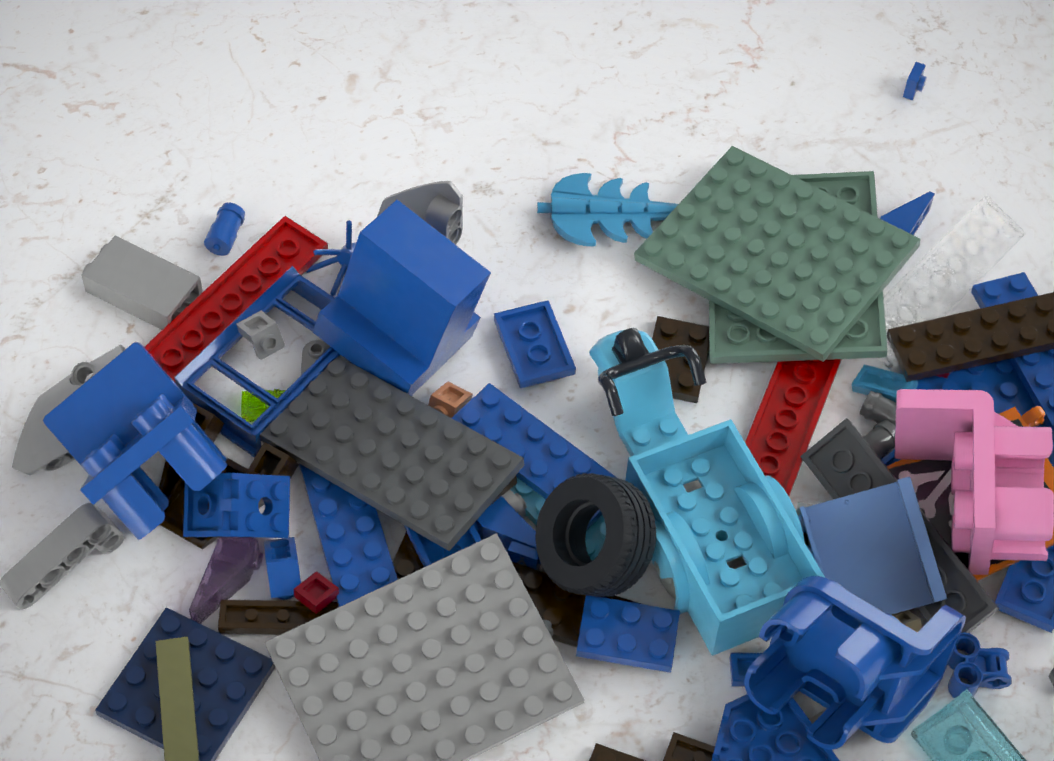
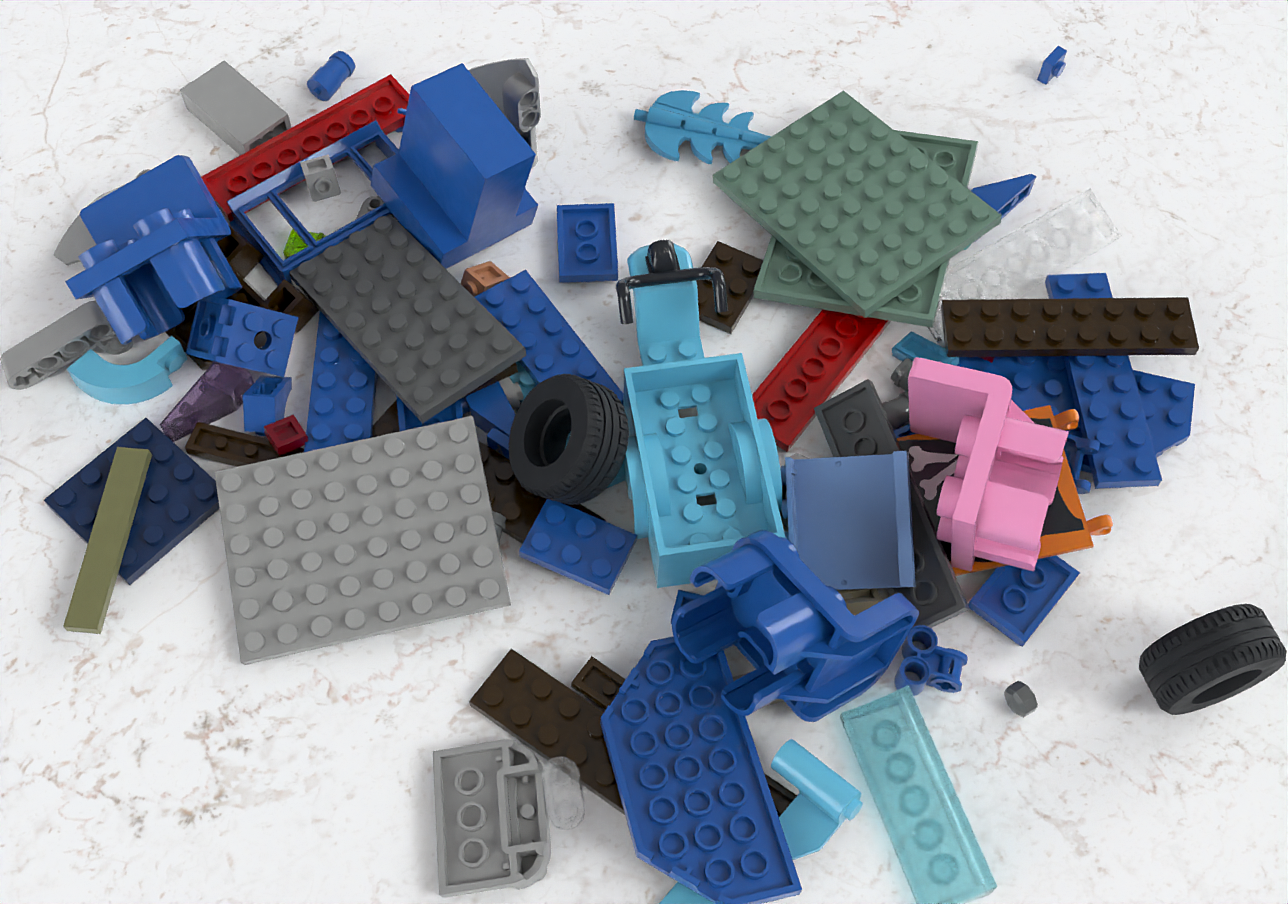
camera: 15 degrees right, 5 degrees up
none -> medium azure arch [67,336,188,405]

